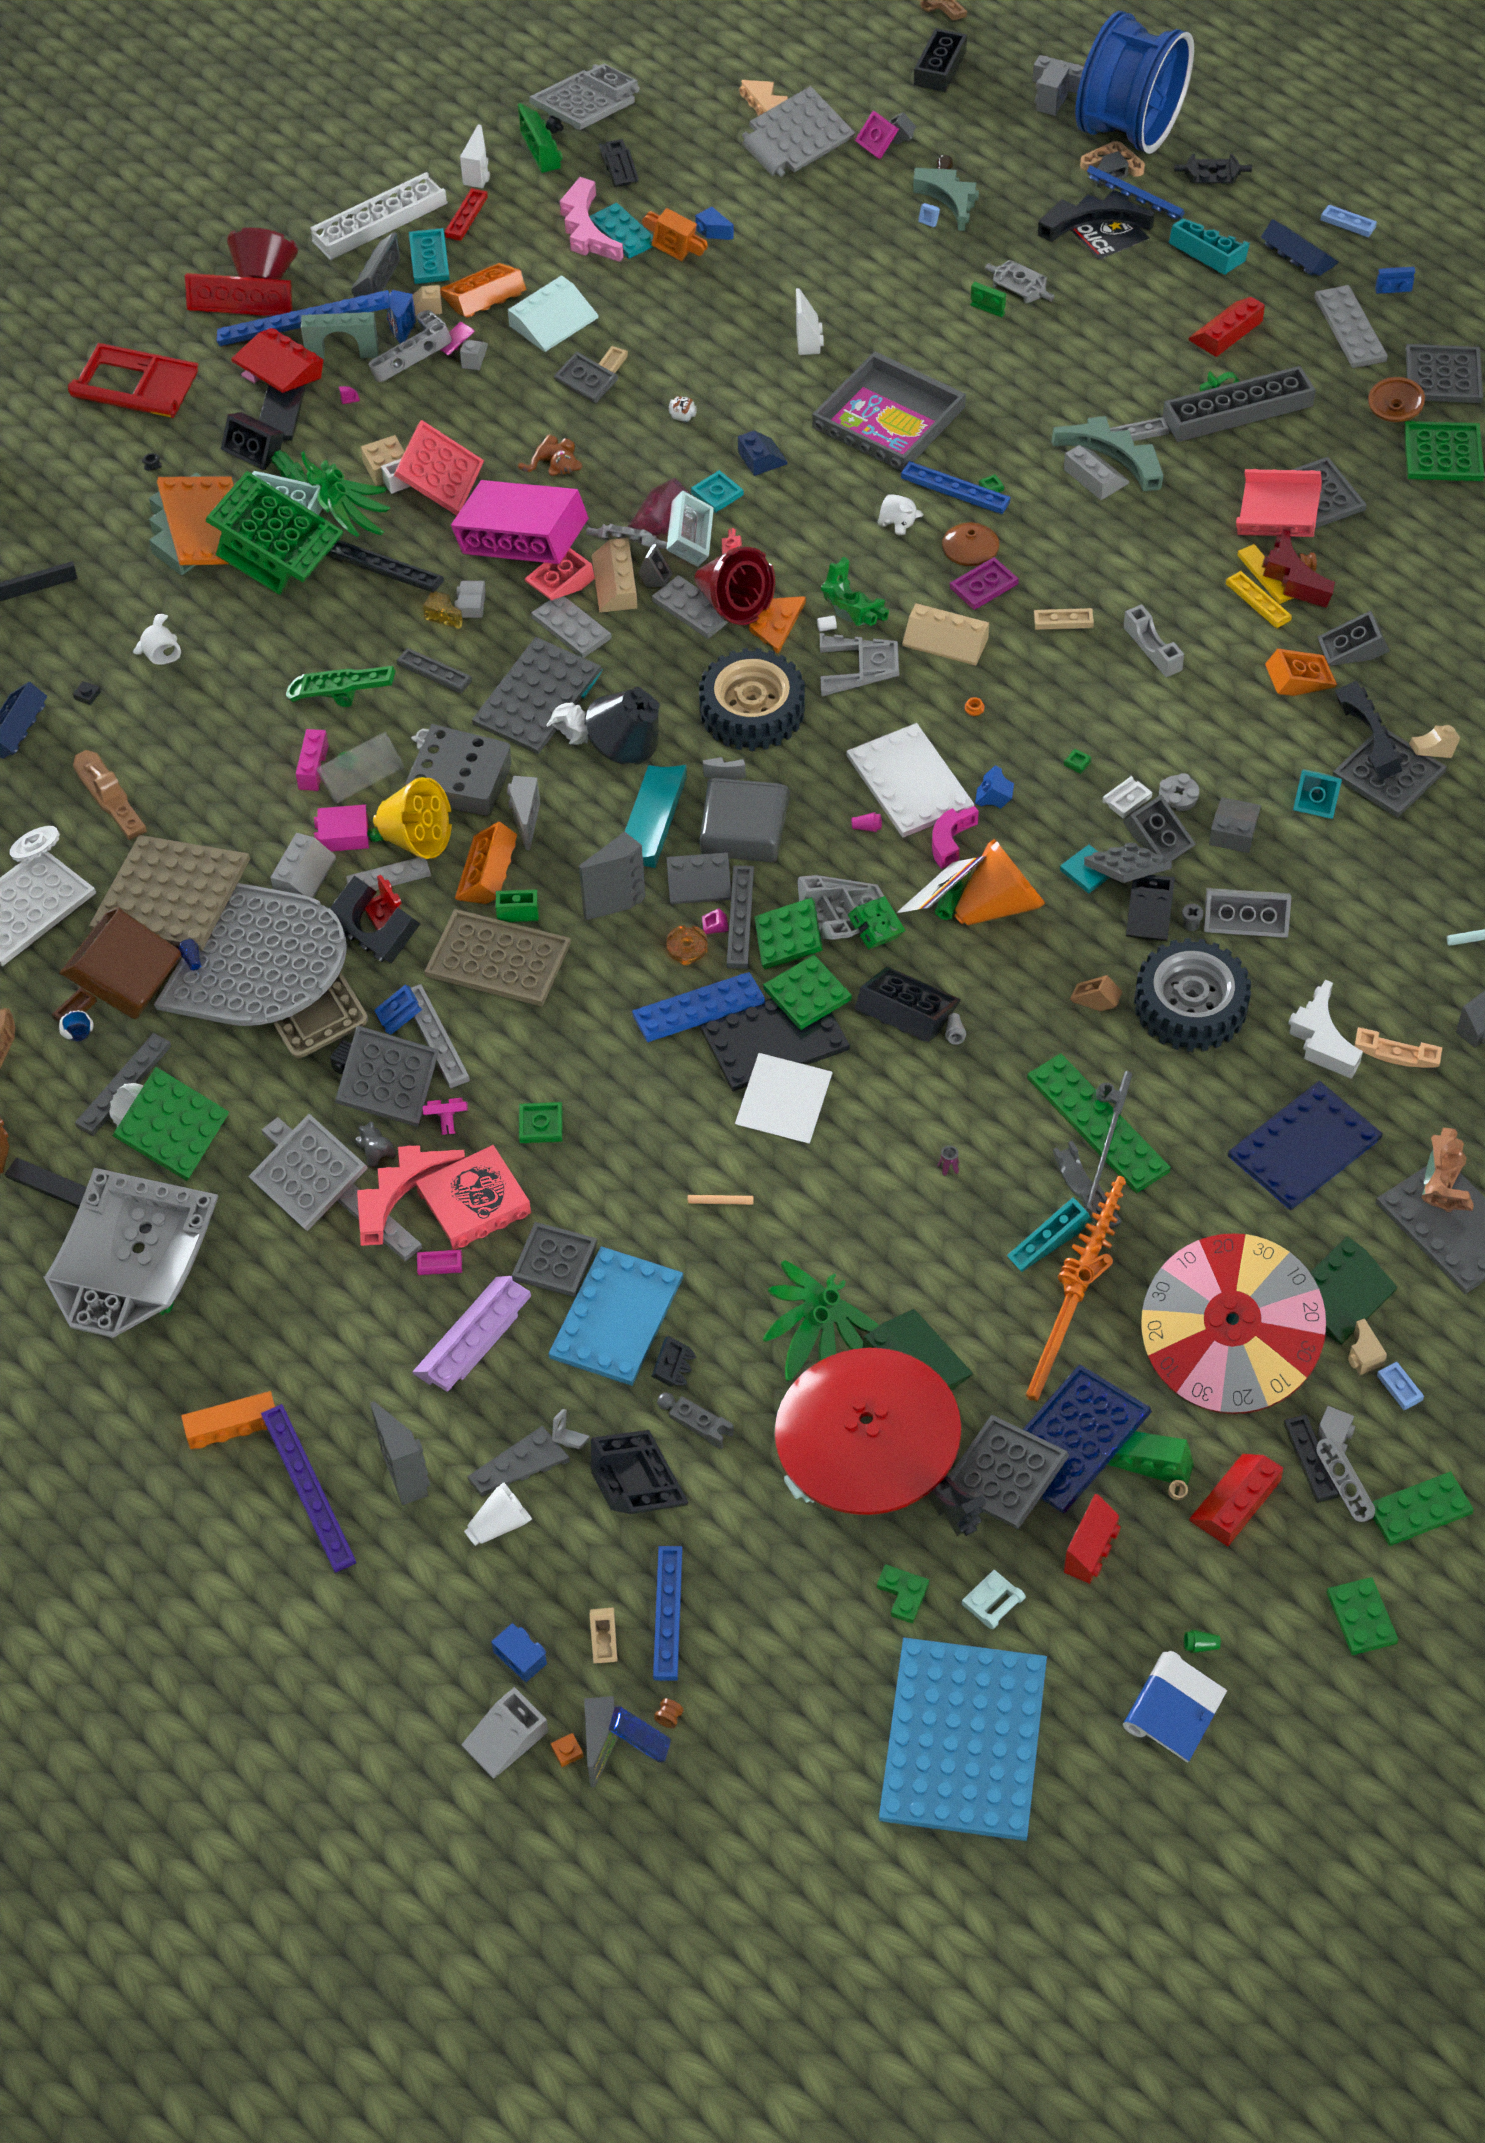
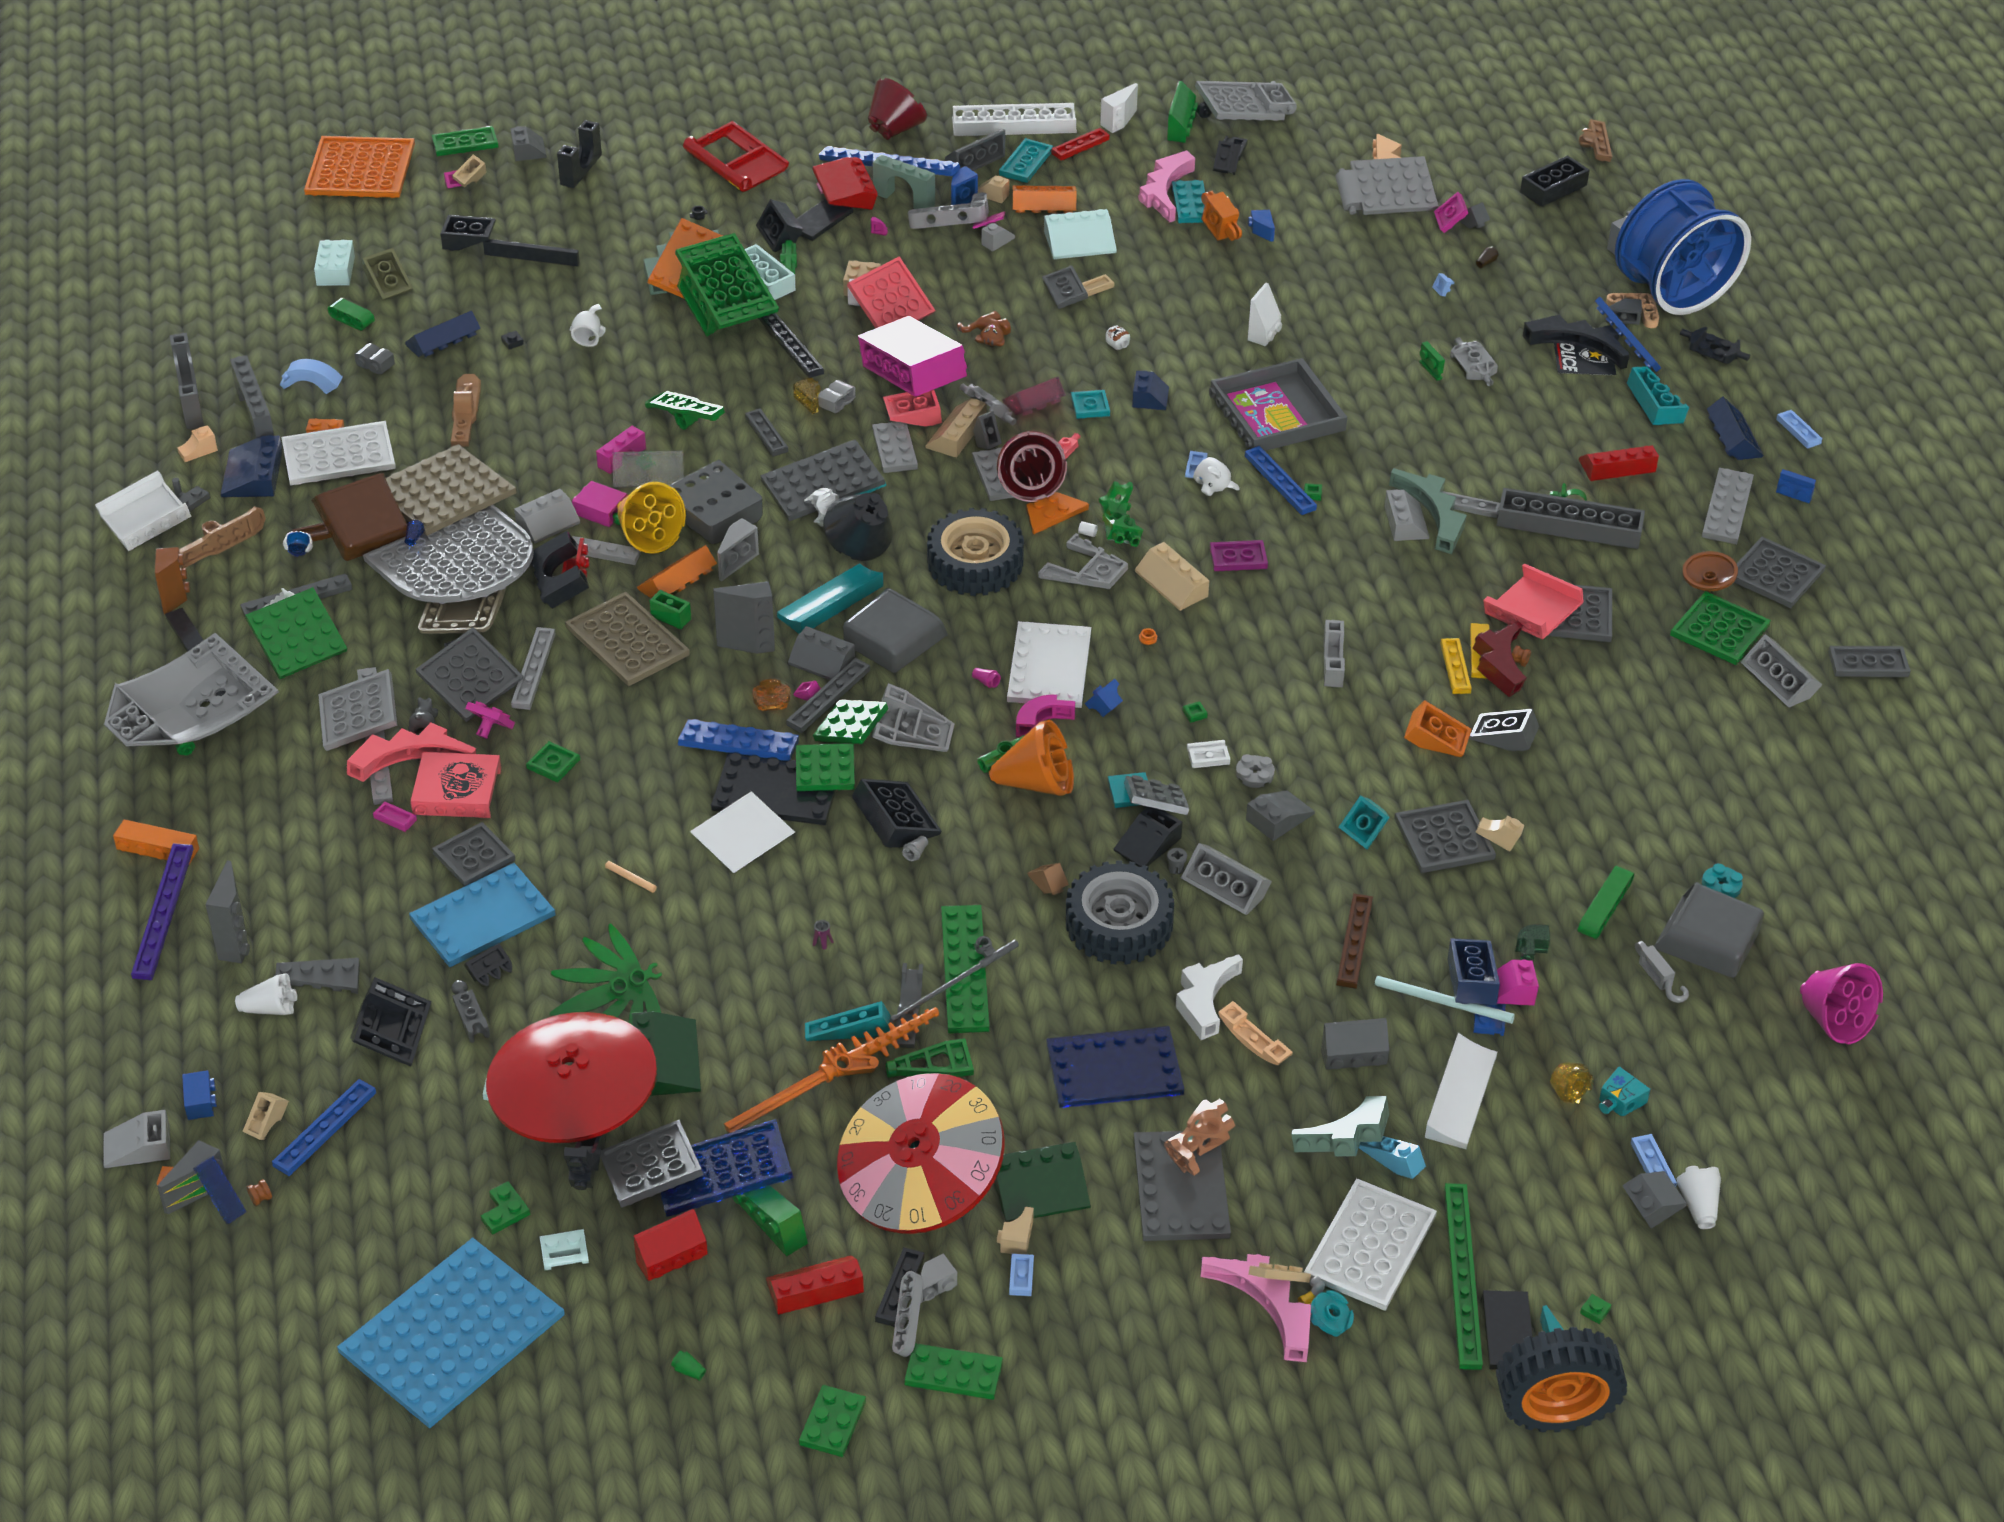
camera: 30 degrees right, 10 degrees down
white gear [10,826,60,862] -> none
red plate [185,273,292,316] -> none
green plant [301,451,391,537] -> none
blue plate [374,984,422,1035] -> none
lavender slope [413,1276,531,1392] -> none
light grey bracket [552,1409,589,1449] -> none
light aqua piece [667,491,714,567] -> none
light grey slope [703,757,746,780] -> none
green piece [848,896,906,950] -> none
white sticker [897,856,986,913] -> none
sand green arch [913,168,979,231] -> none
dark orange dish [942,522,999,566] -> none
tan plate [1034,608,1094,630] -> none
dark grey slope [1122,794,1196,861] -> none
blue door [1123,1651,1227,1763] -> none
tan hinge [1168,1480,1188,1500] -> none
black arch [1335,681,1403,781] -> none
none -> green plate [886,1038,974,1078]
none -> light blue slope [1185,451,1207,479]
none -> reddish brown tile [1336,893,1373,989]

